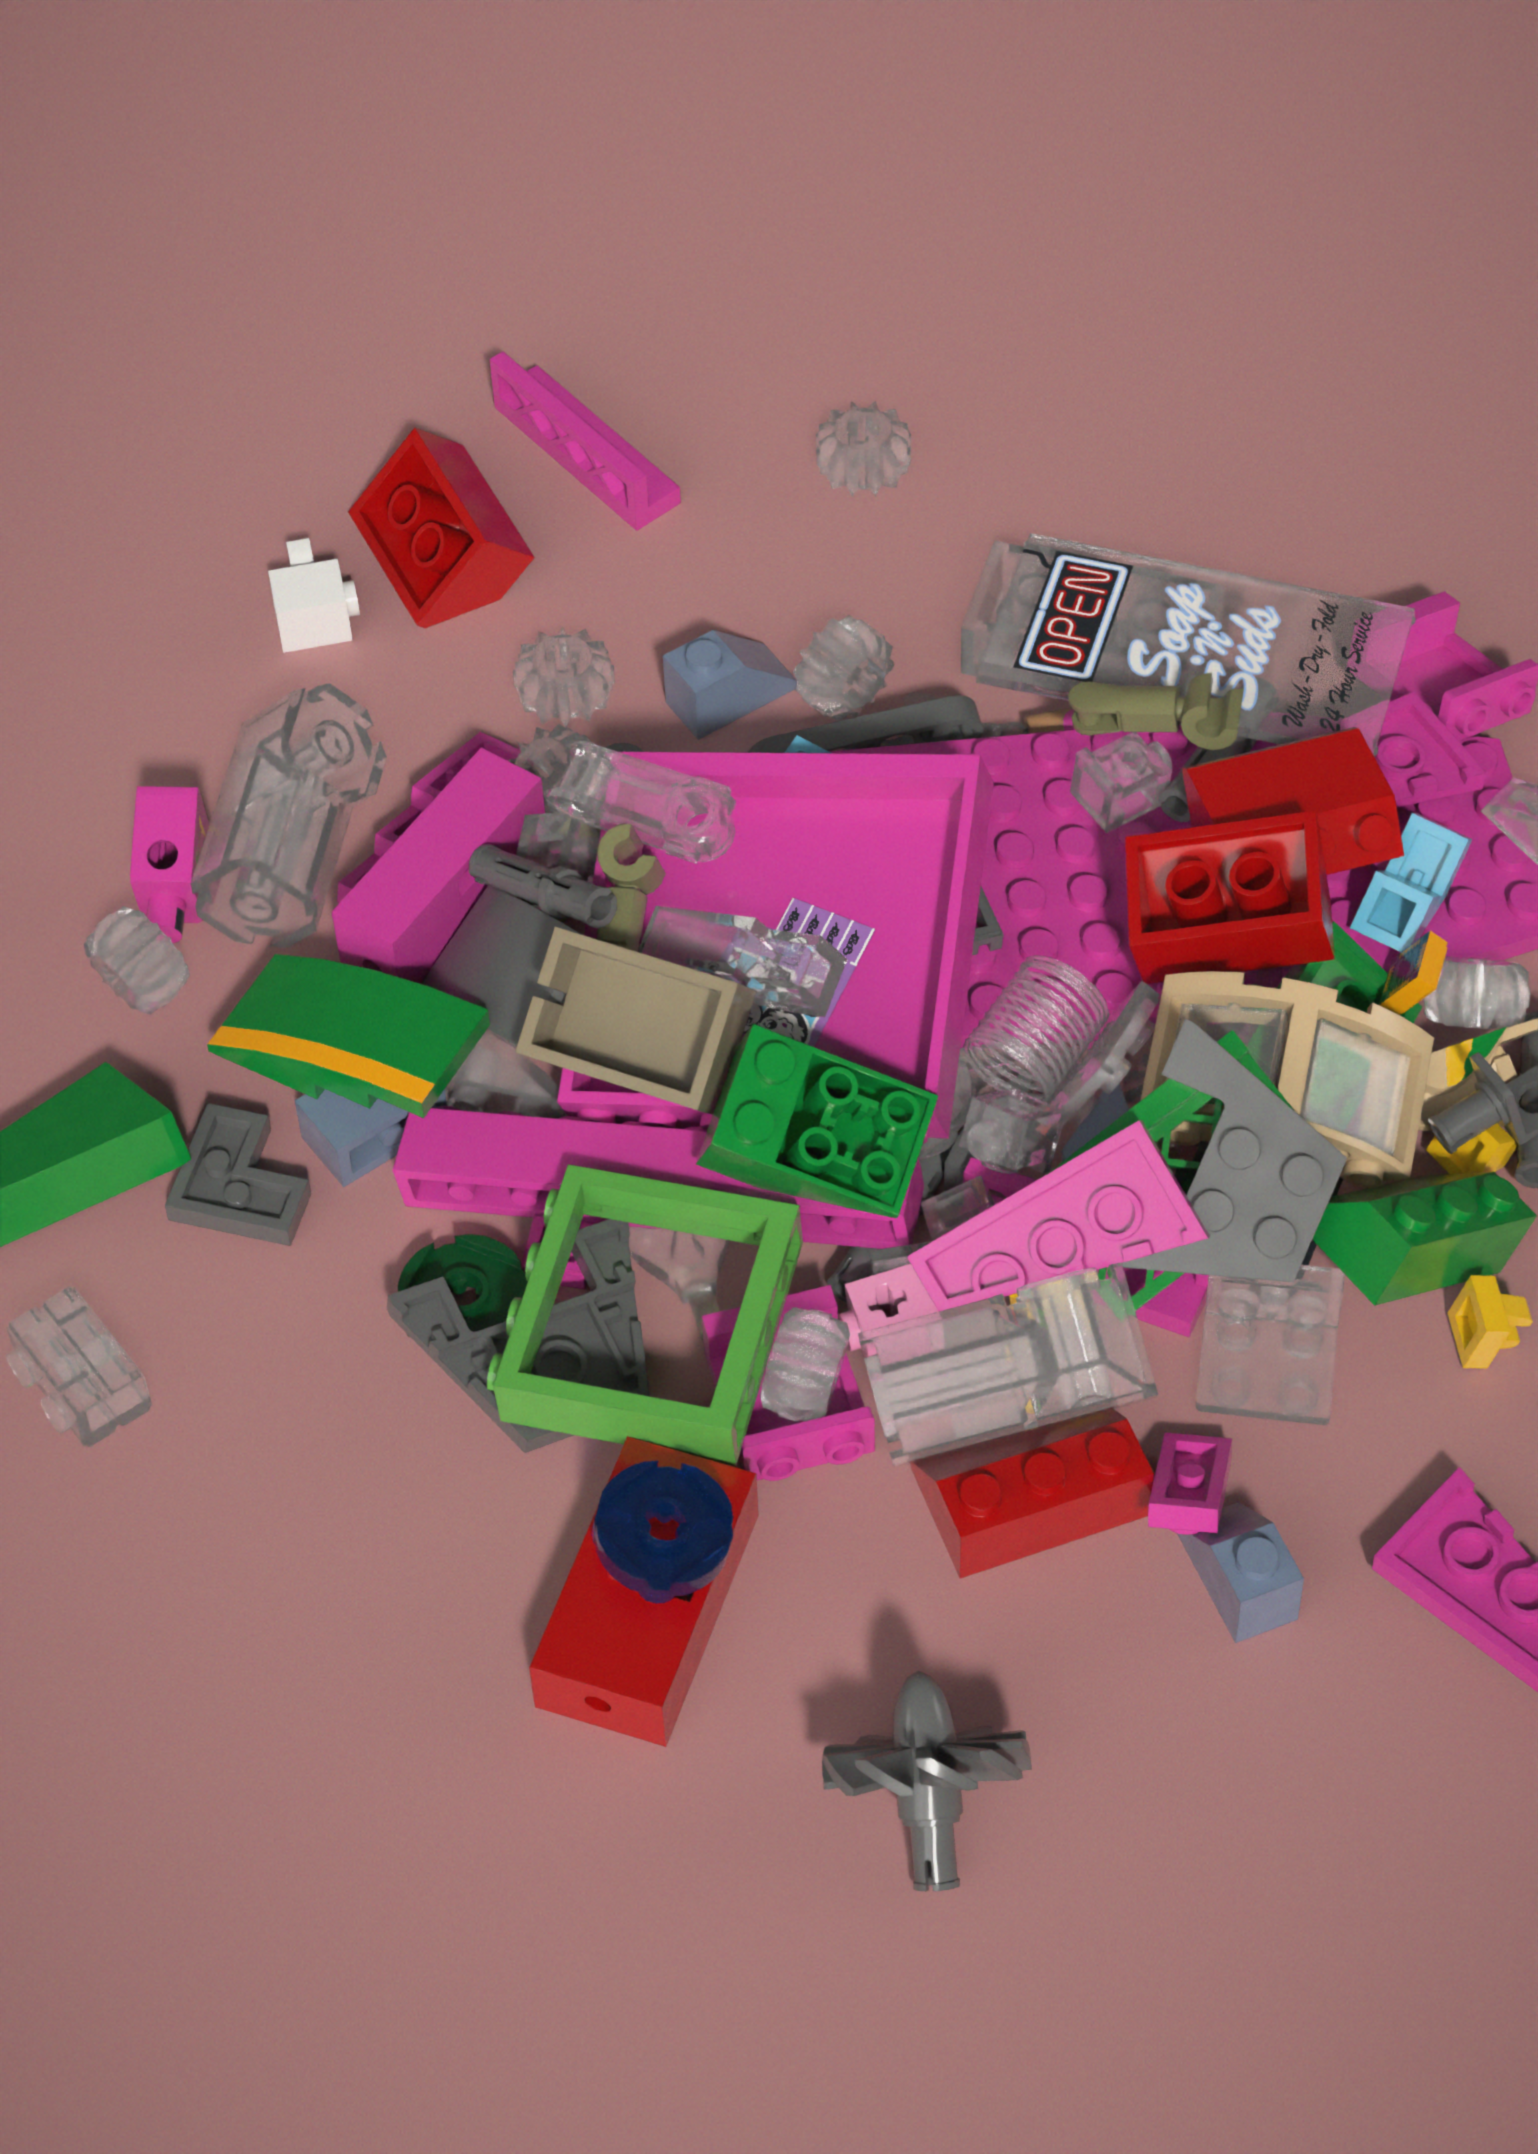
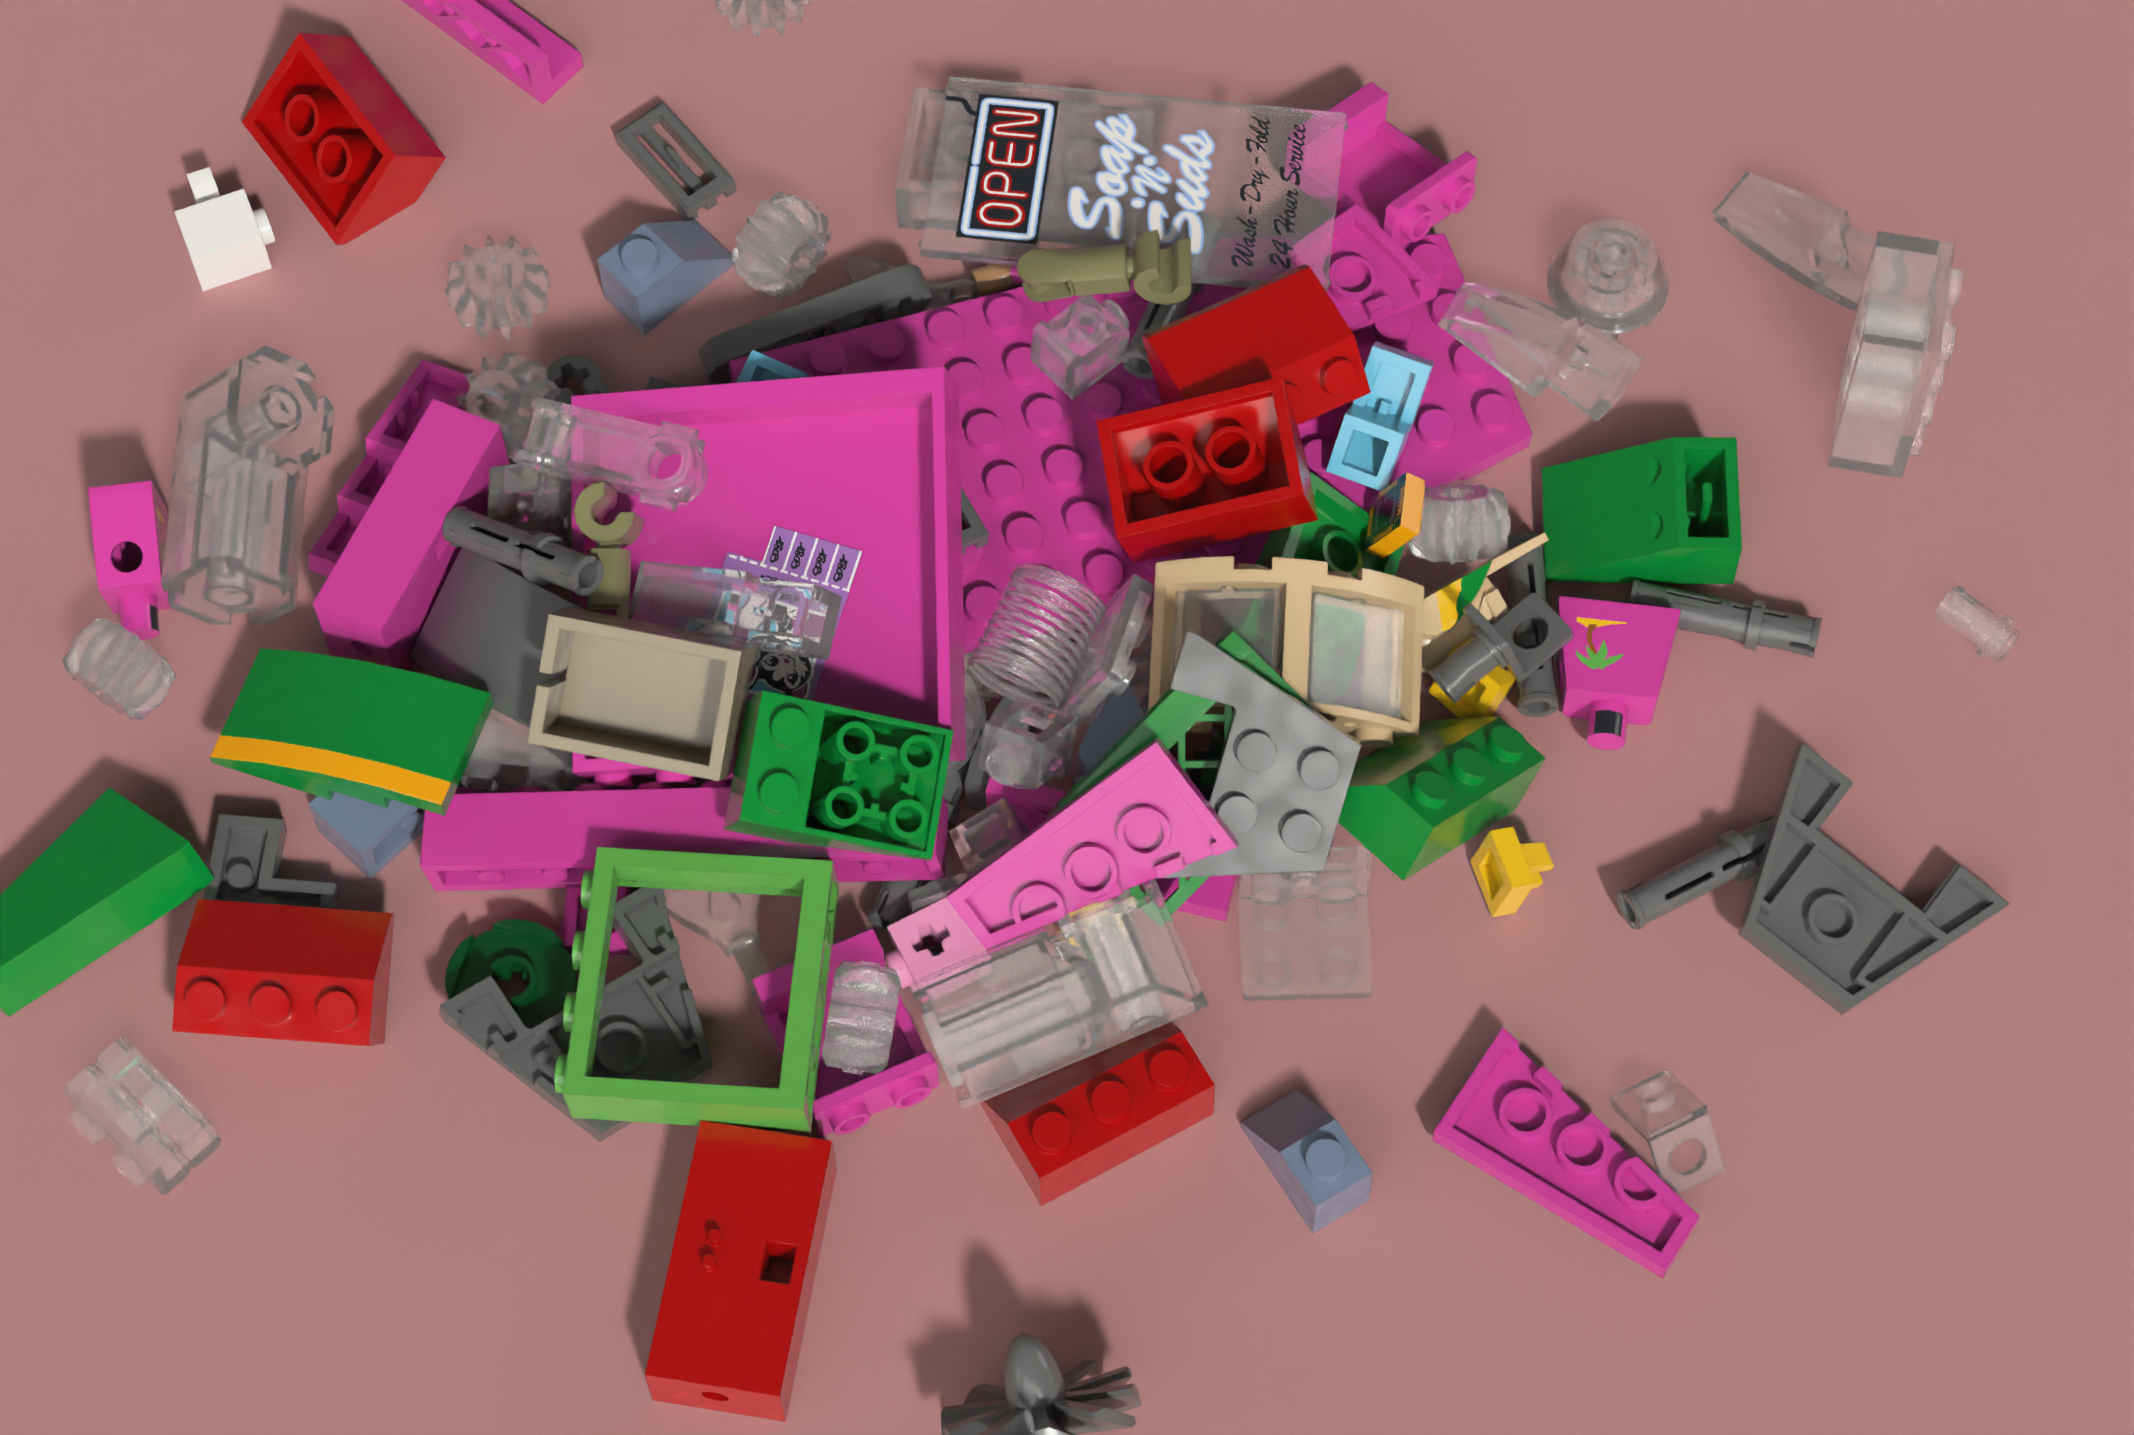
camera: 10 degrees left, 10 degrees up
clear blue plate [592,1461,733,1604] -> none
dark pink plate [1148,1432,1232,1535] -> none
none -> red slope [172,899,394,1046]
none -> dark grey tile [615,102,736,221]

